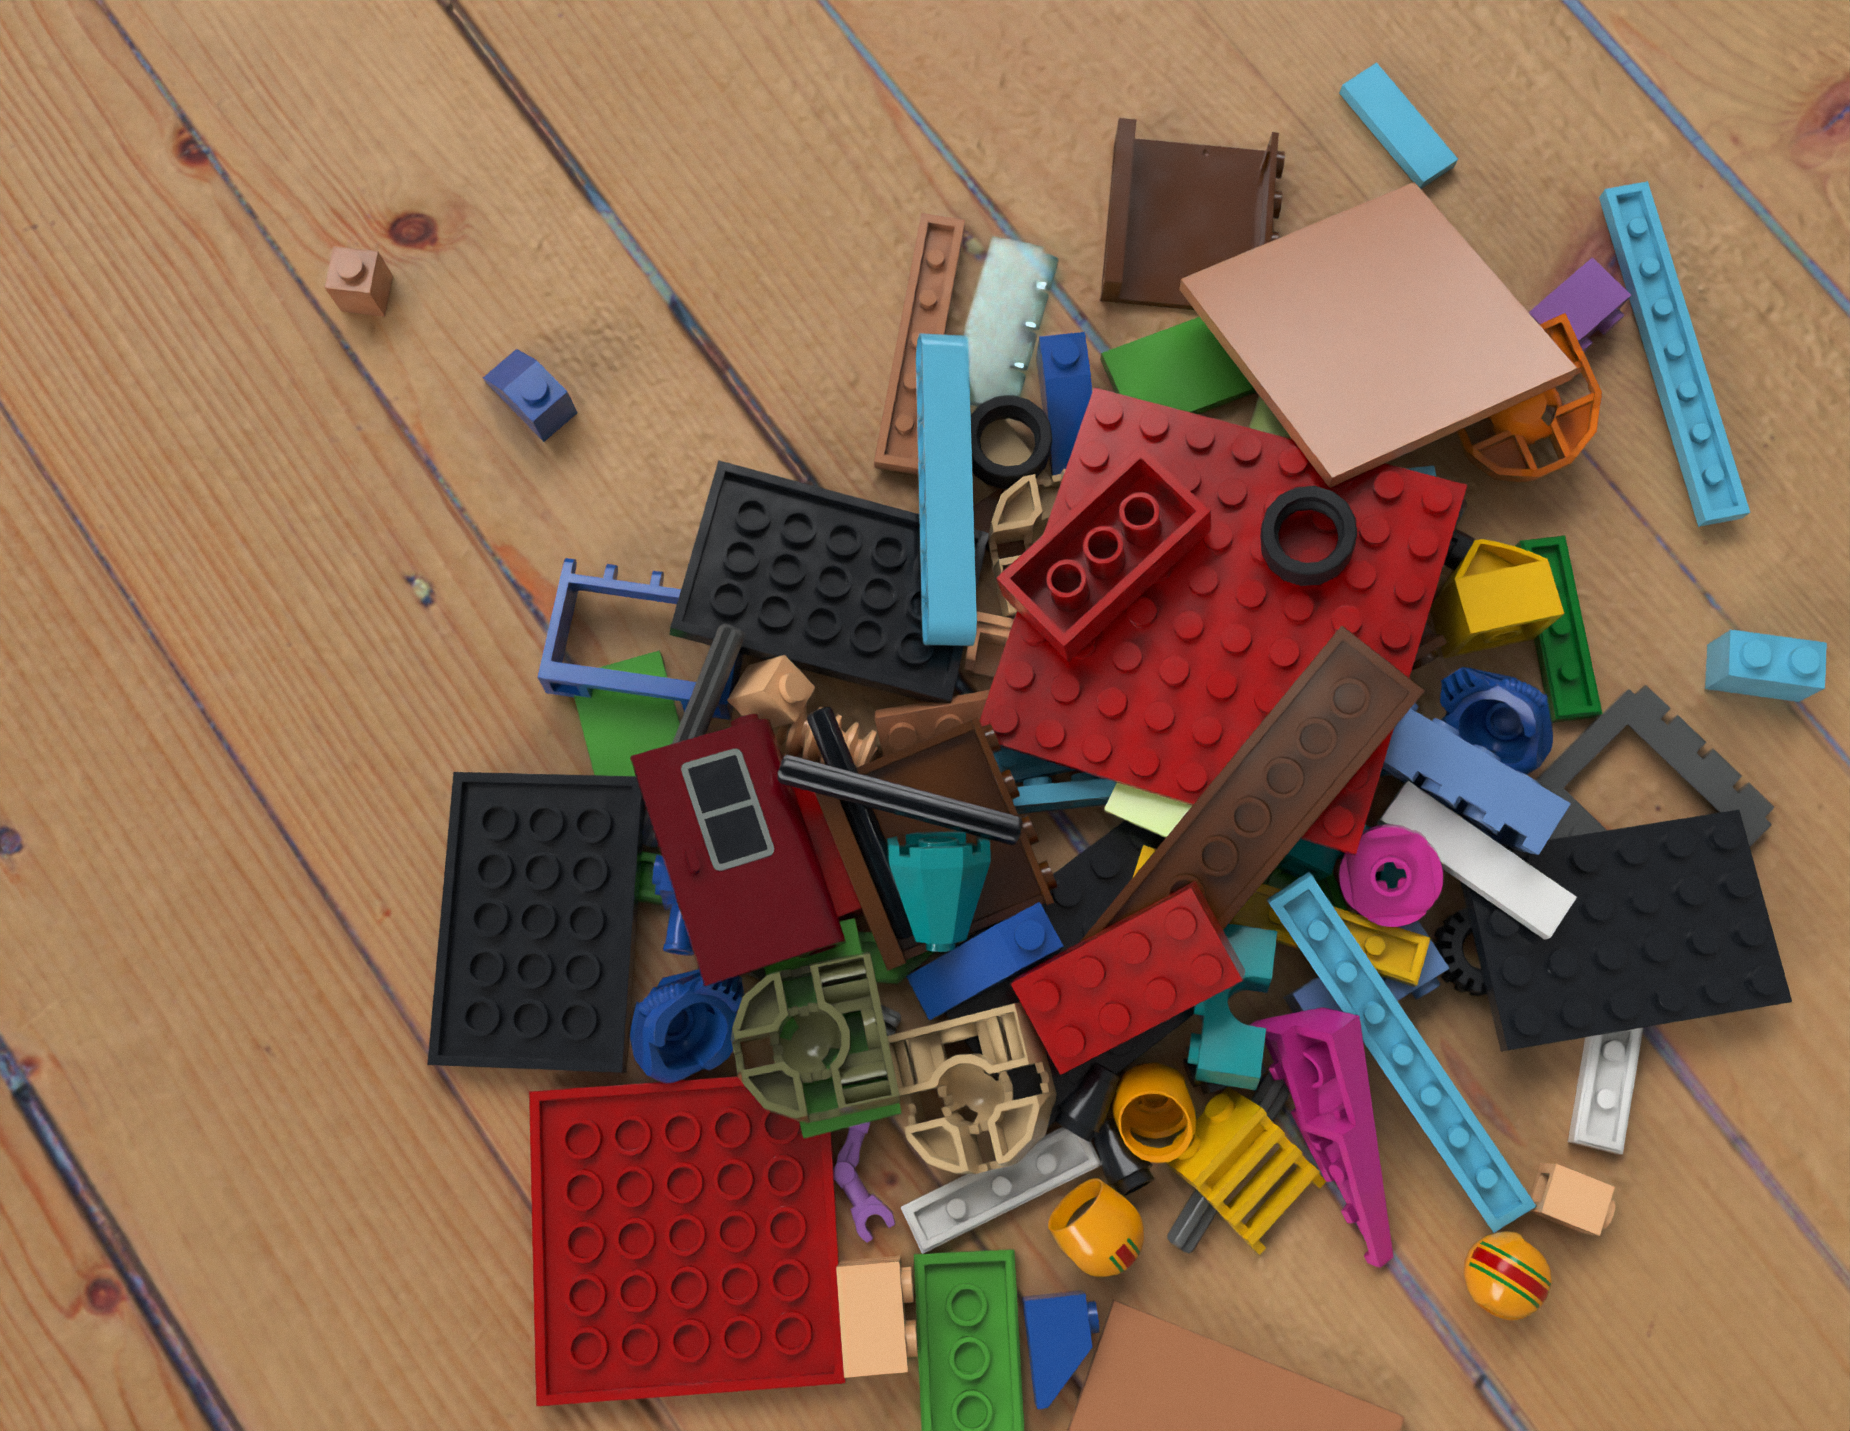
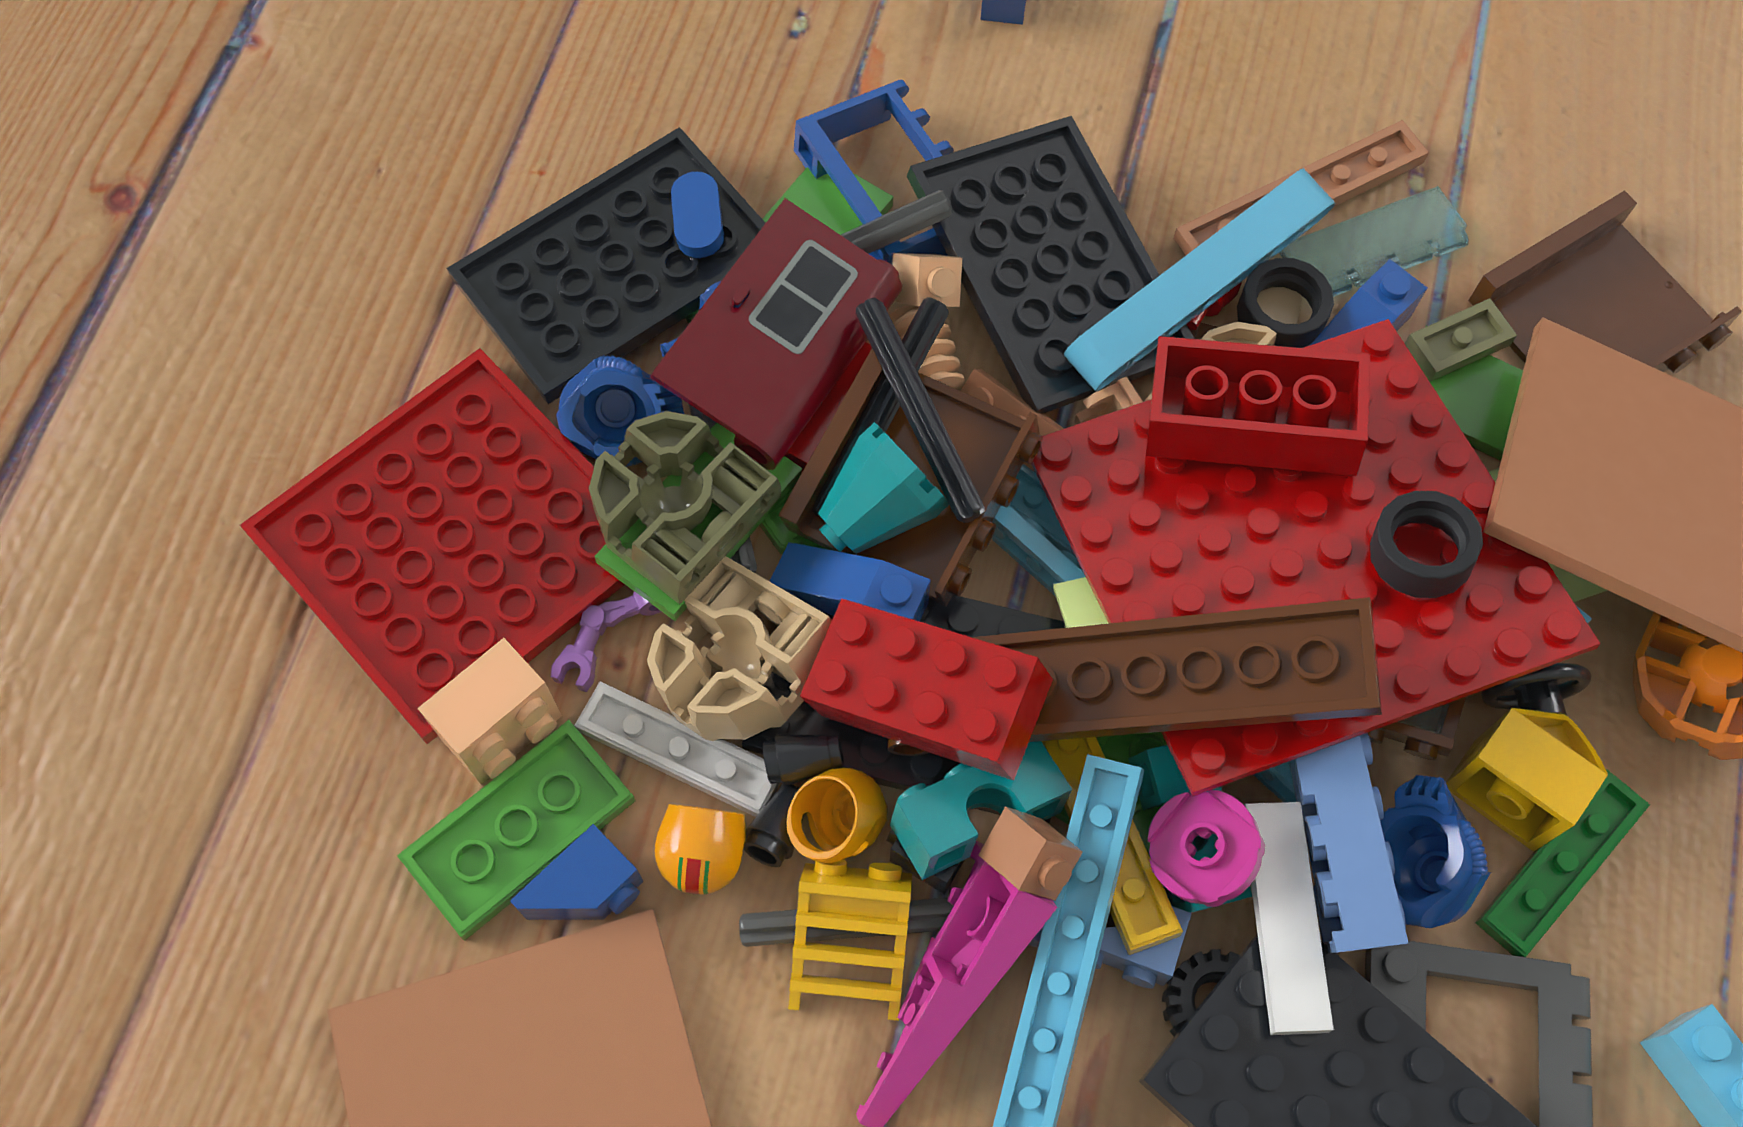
camera: 50 degrees right, 10 degrees down
none -> blue tile [671,172,724,258]
none -> nougat brick [979,807,1083,901]
none -> olive plate [1405,298,1517,381]

